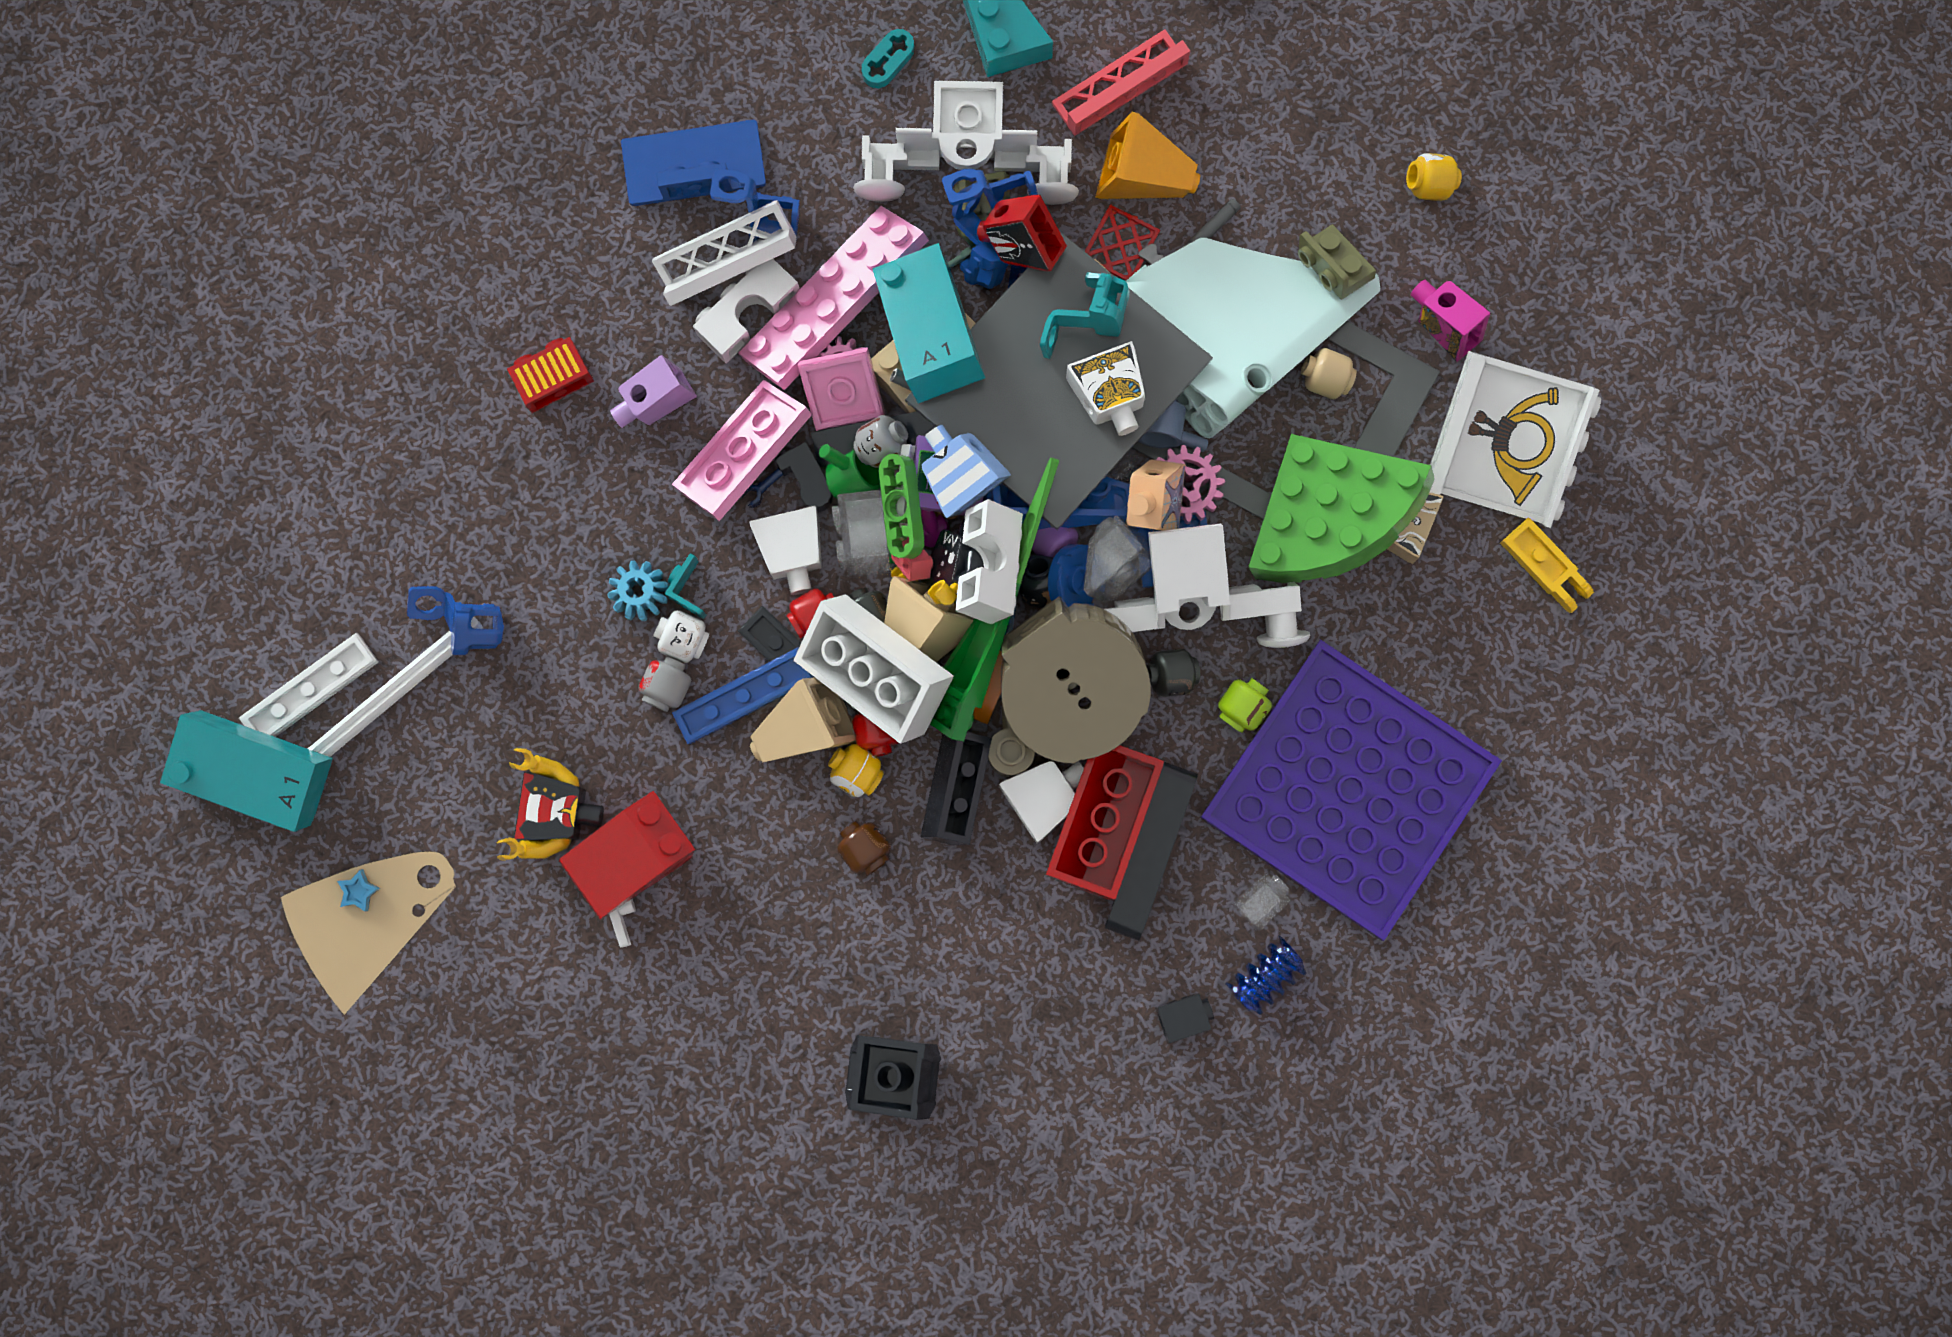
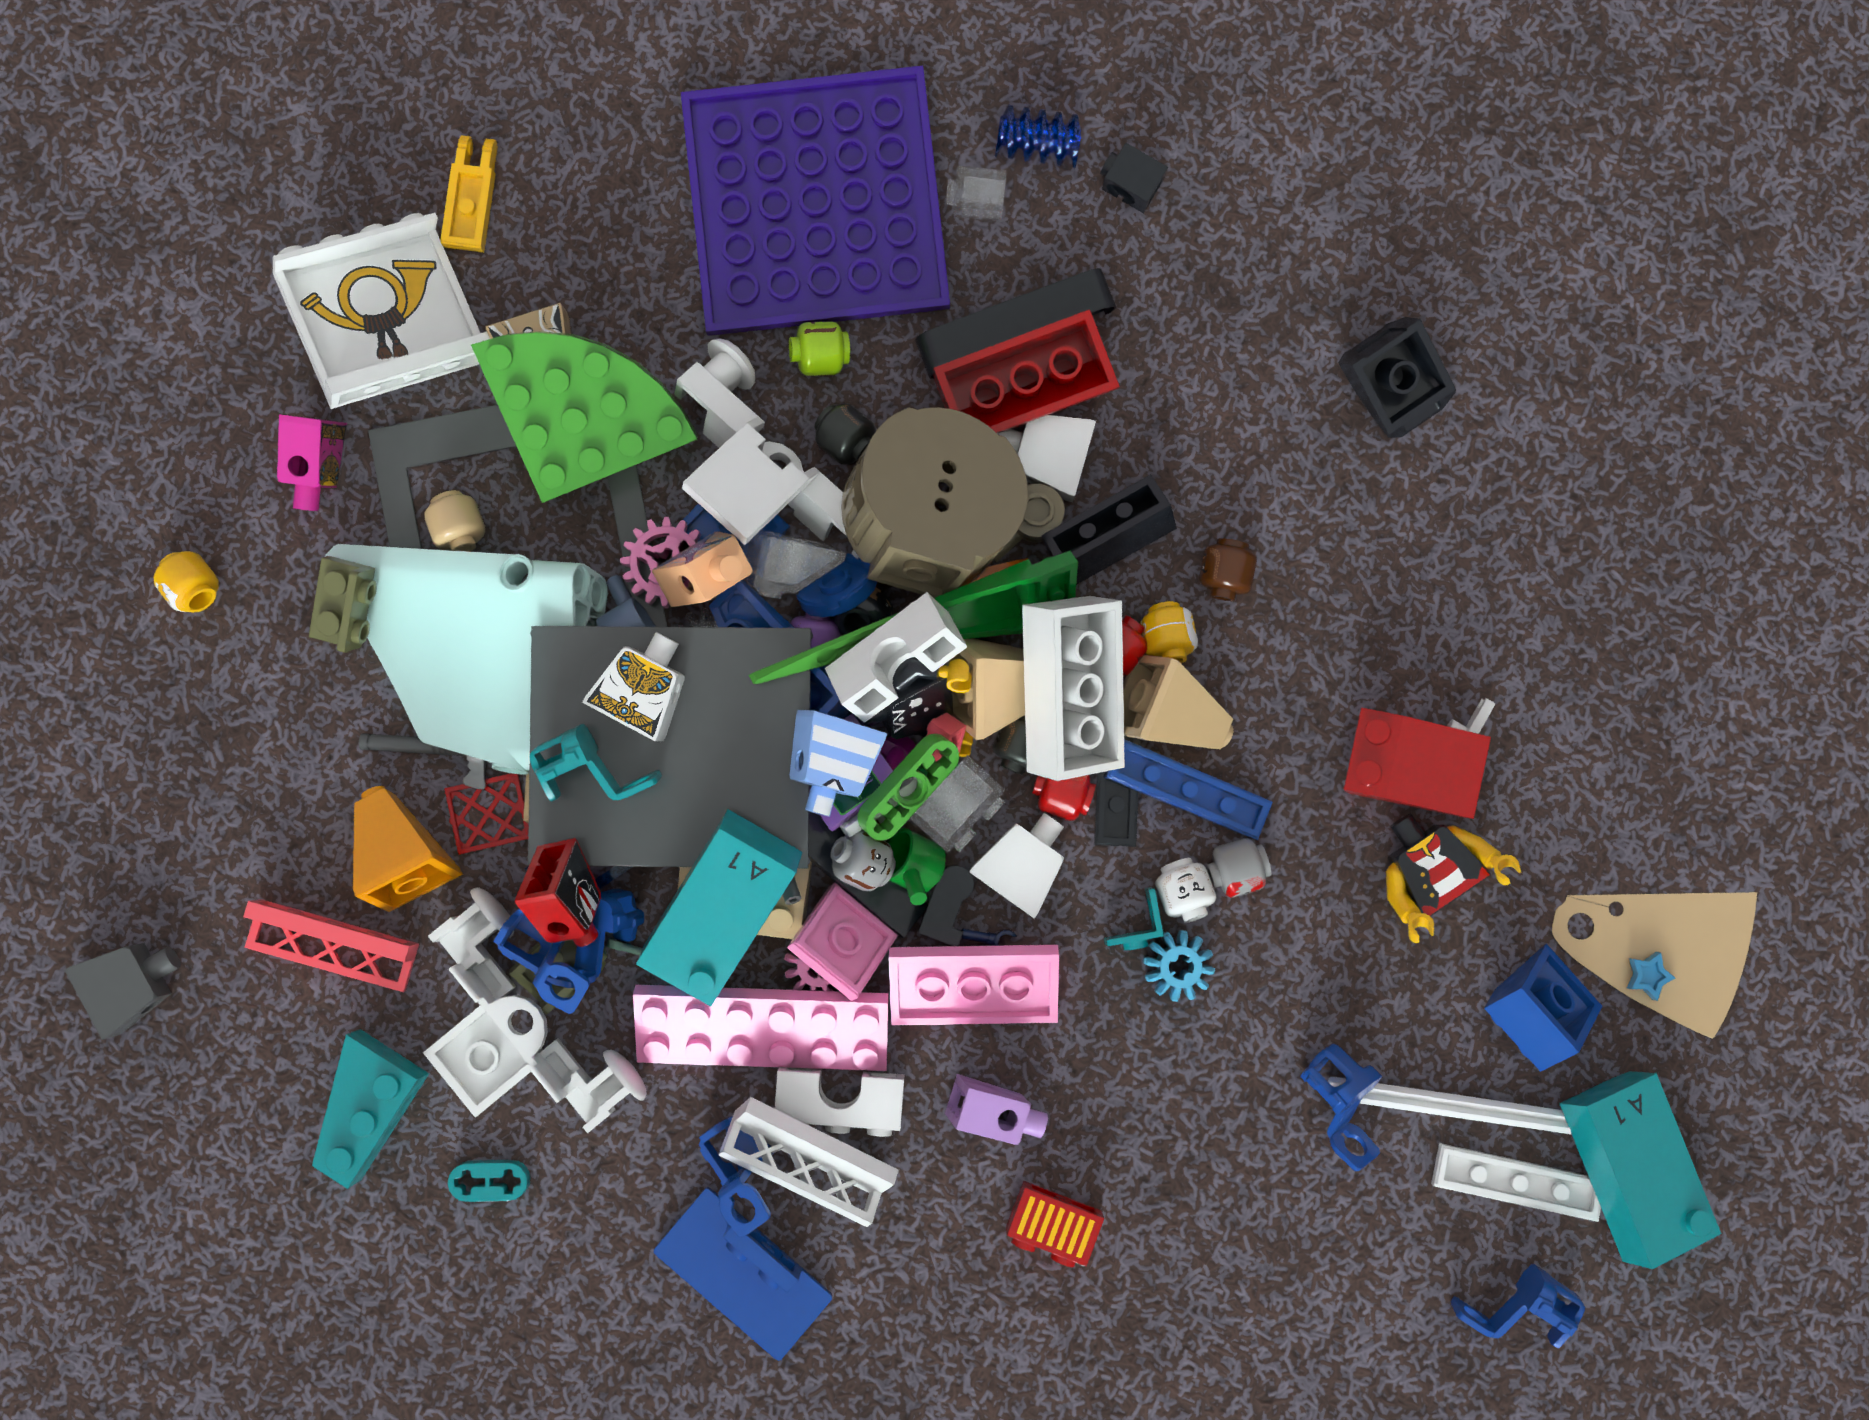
camera: 130 degrees left, 5 degrees up
none -> blue piece [1450,1264,1585,1348]
none -> blue slope [1484,944,1602,1072]

